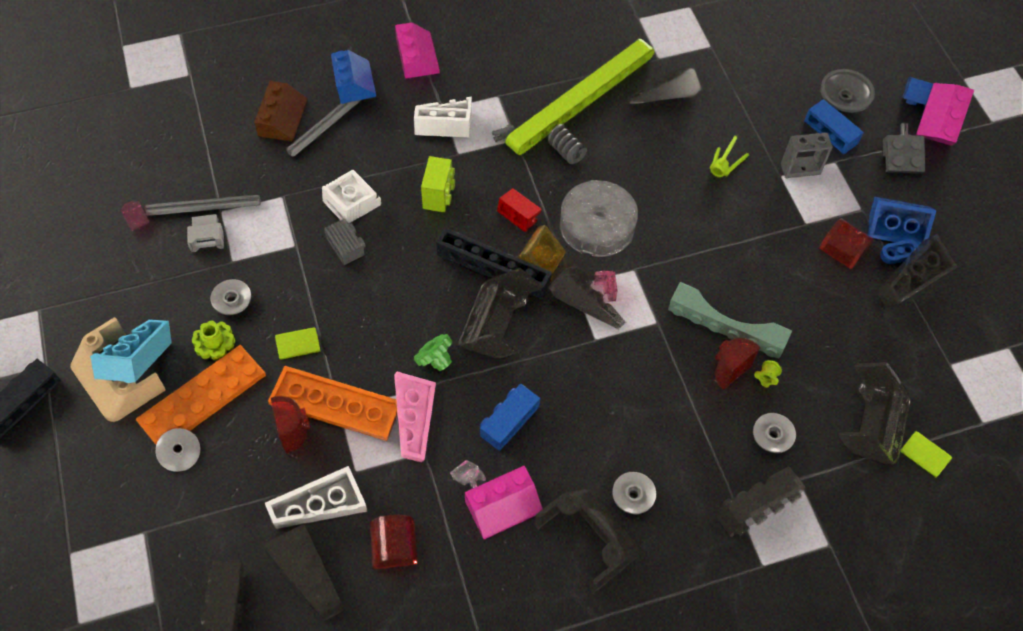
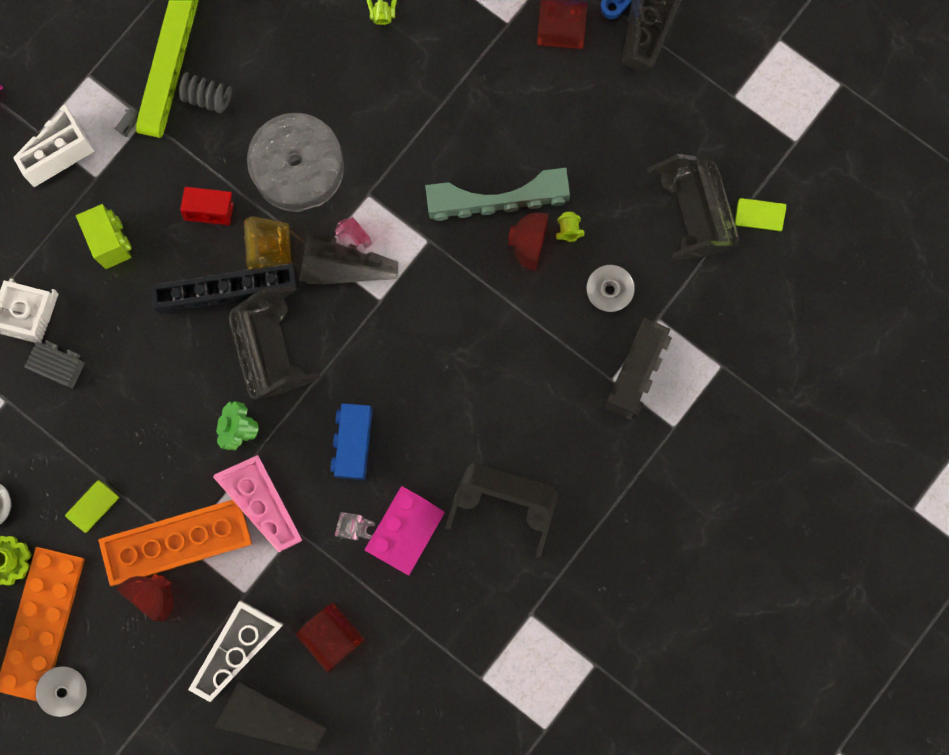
camera: 25 degrees left, 20 degrees up
light grey dish [612,472,656,514] -> none

